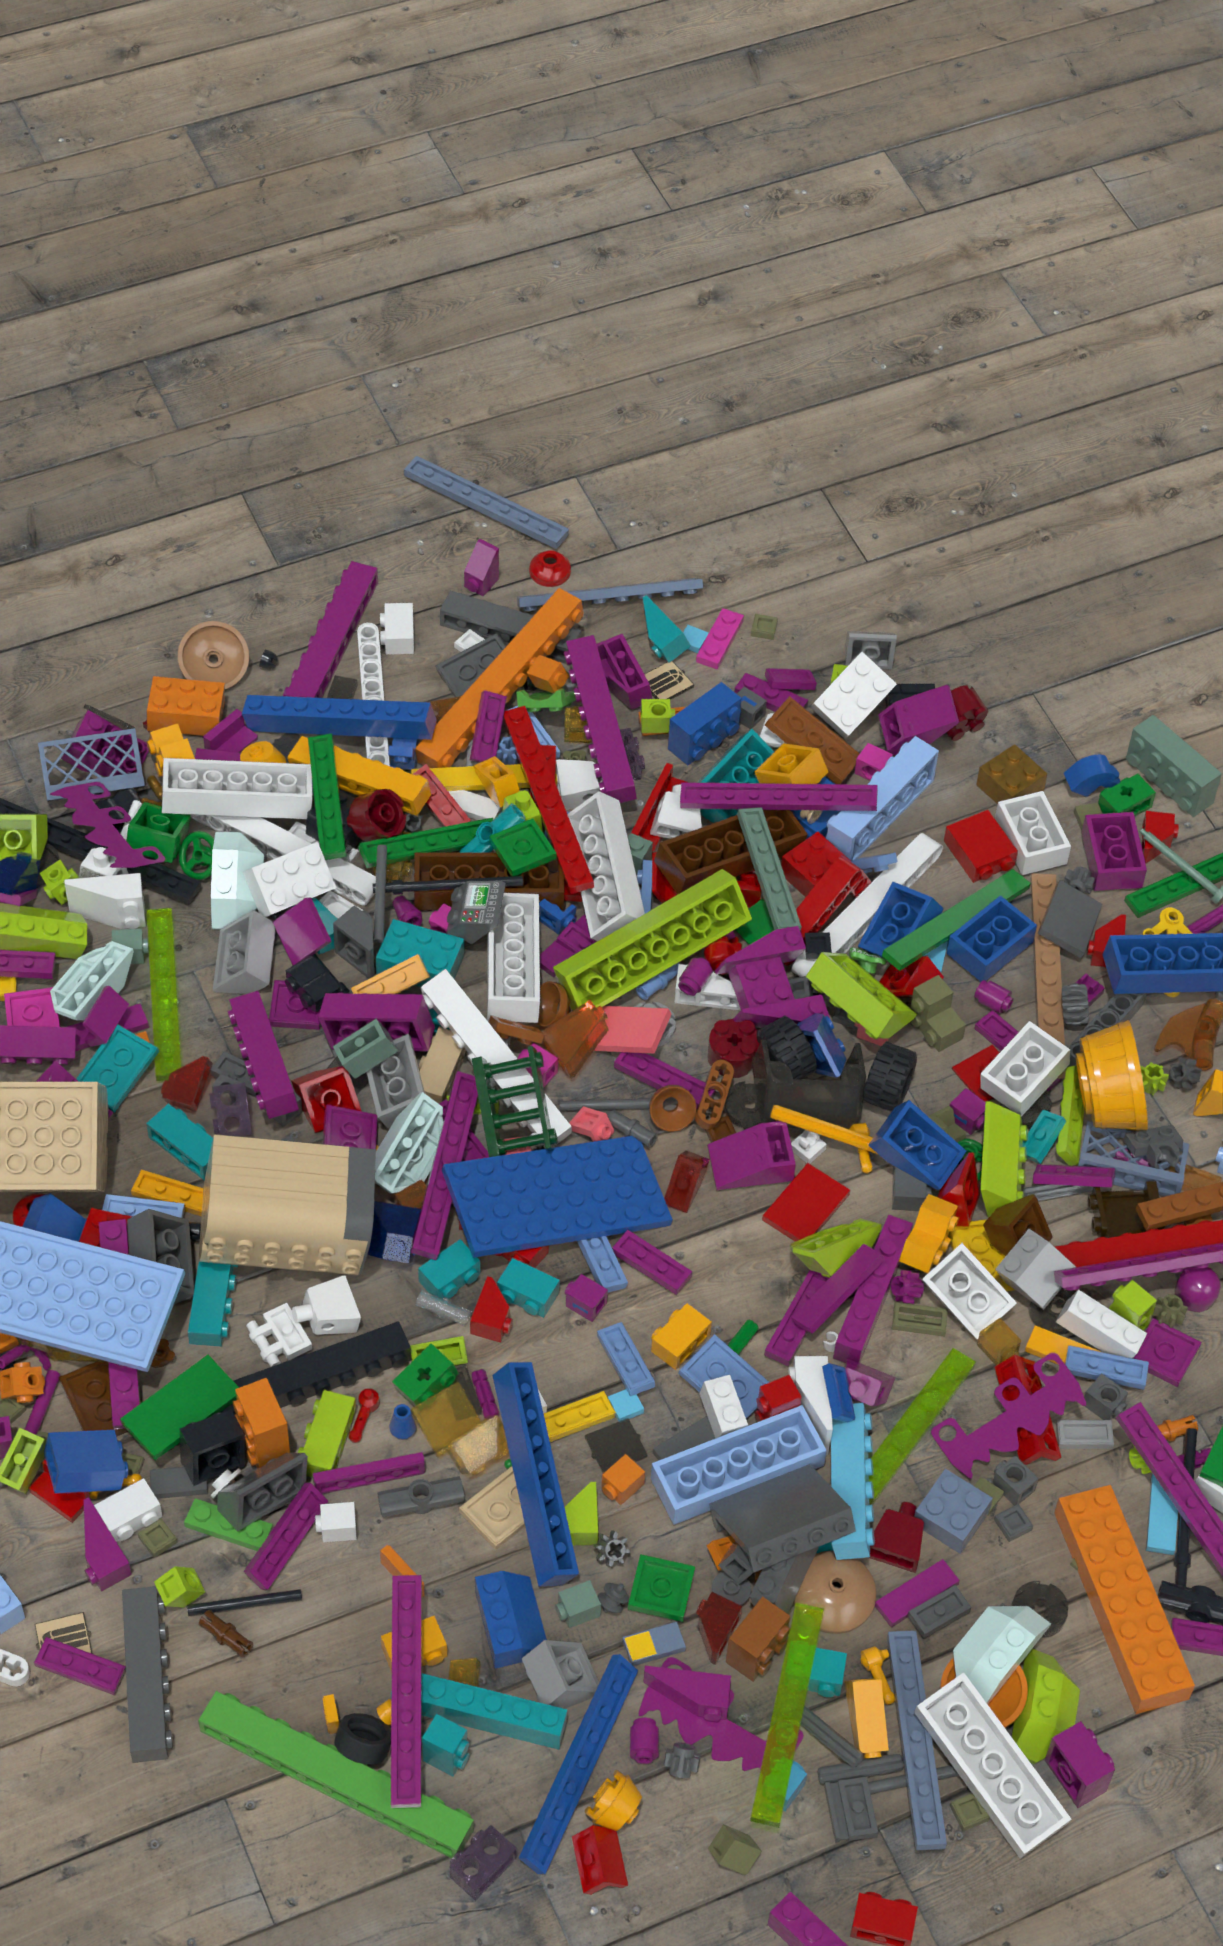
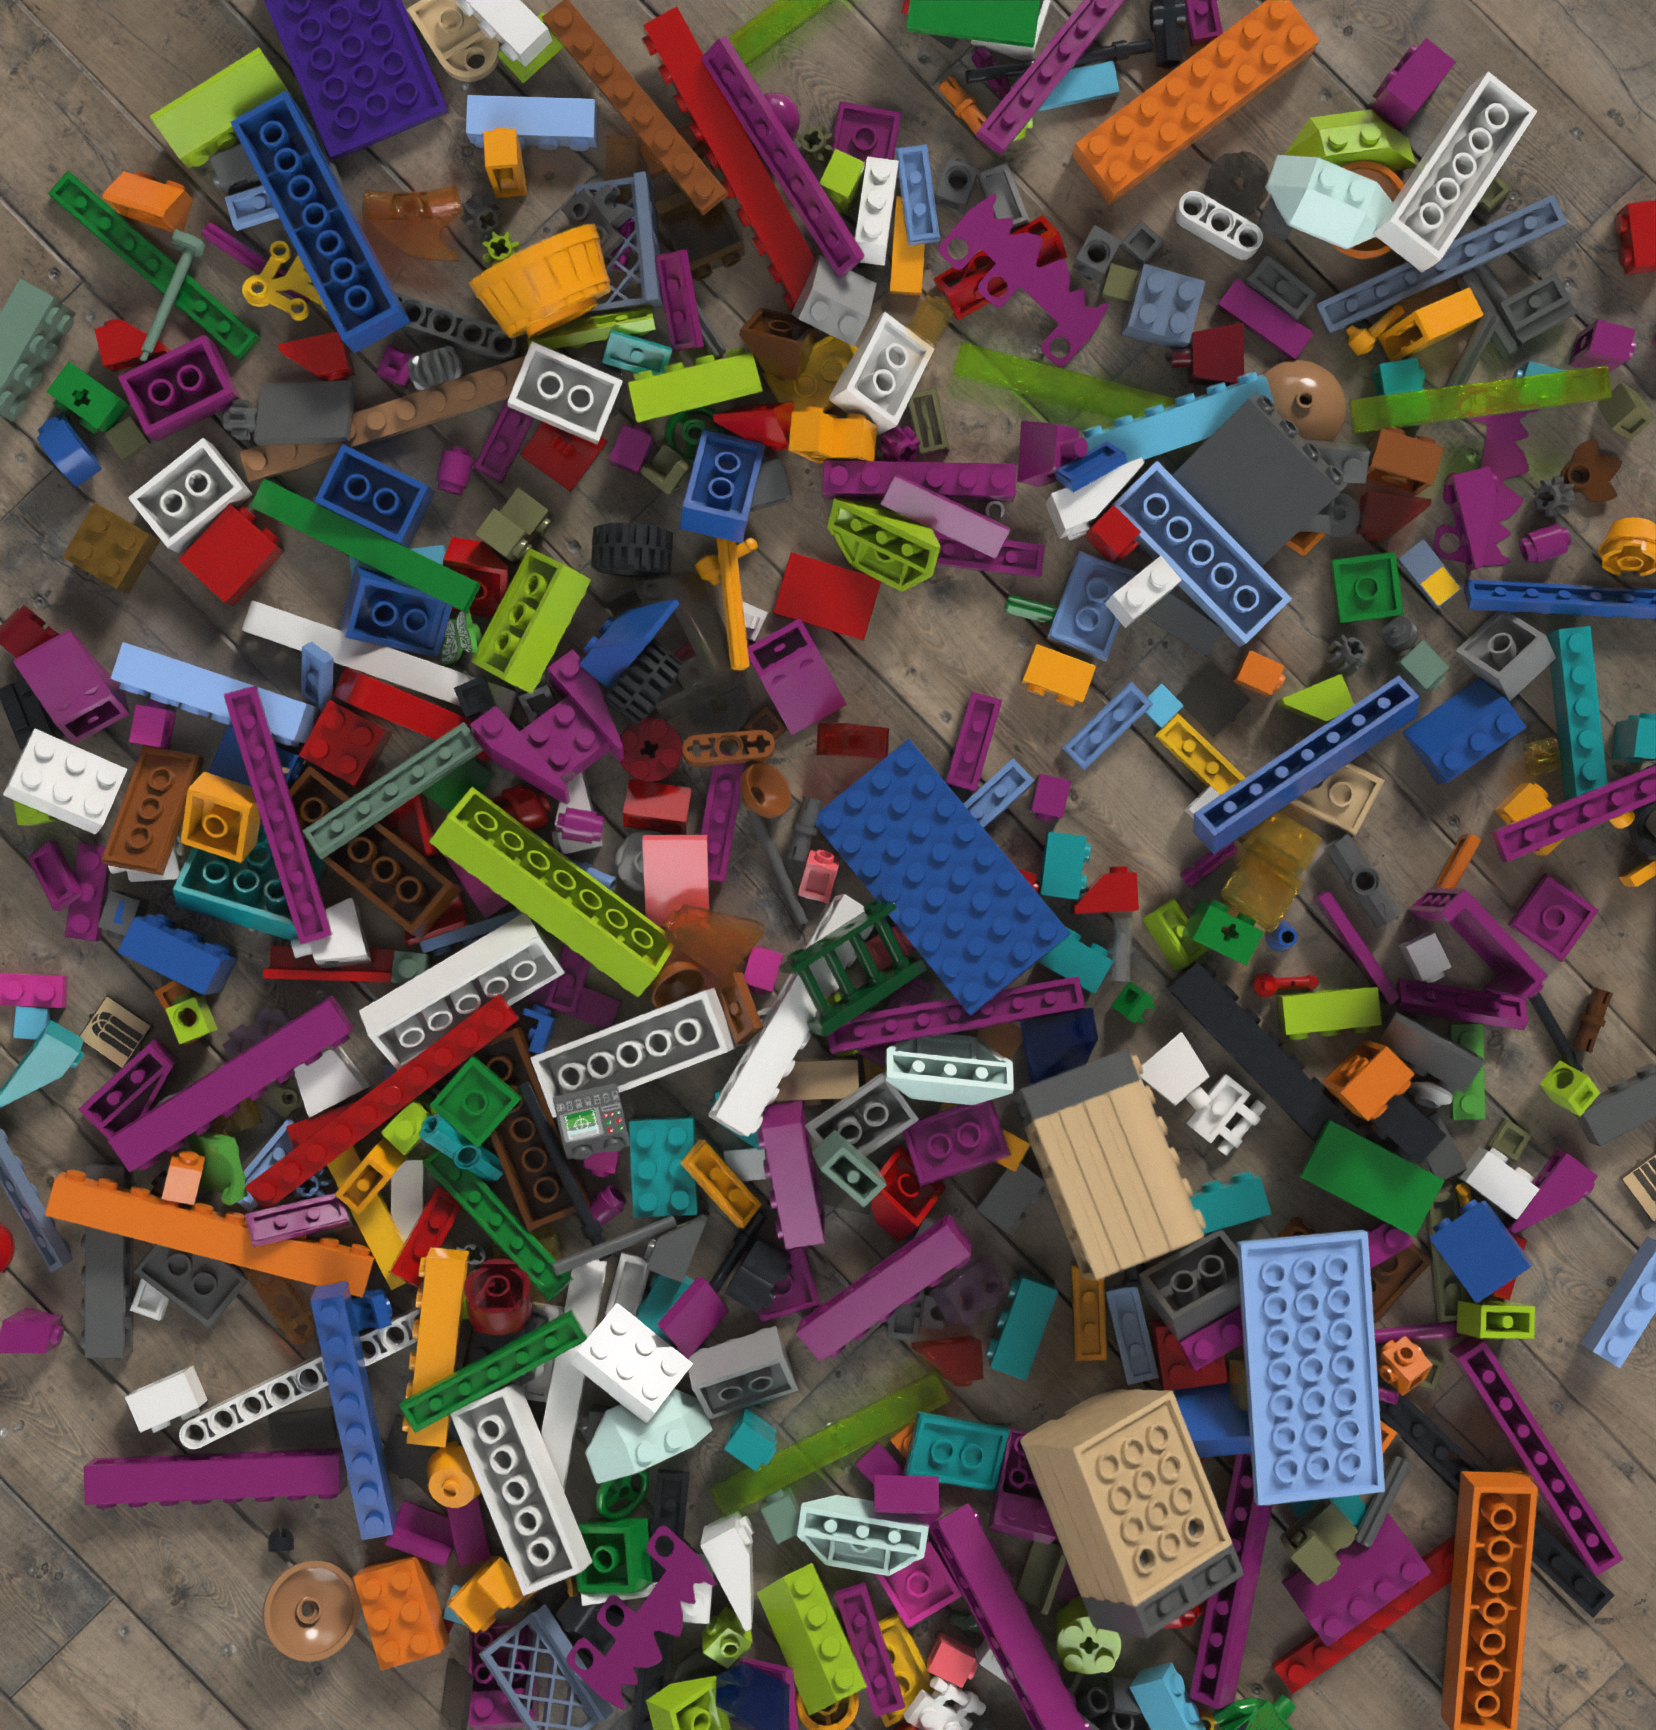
camera: 110 degrees left, 35 degrees up
none -> red panel [623,779,692,835]
none -> teal brick [724,1408,778,1471]
none -> green tile [1111,981,1155,1024]
none -> white beam [1174,191,1263,260]
none -> magenta panel [1408,888,1548,999]
none -> magenta tile [1508,873,1599,962]
none -> reddish brown plate [1560,439,1622,502]
none -> magenta brick [1569,319,1636,375]

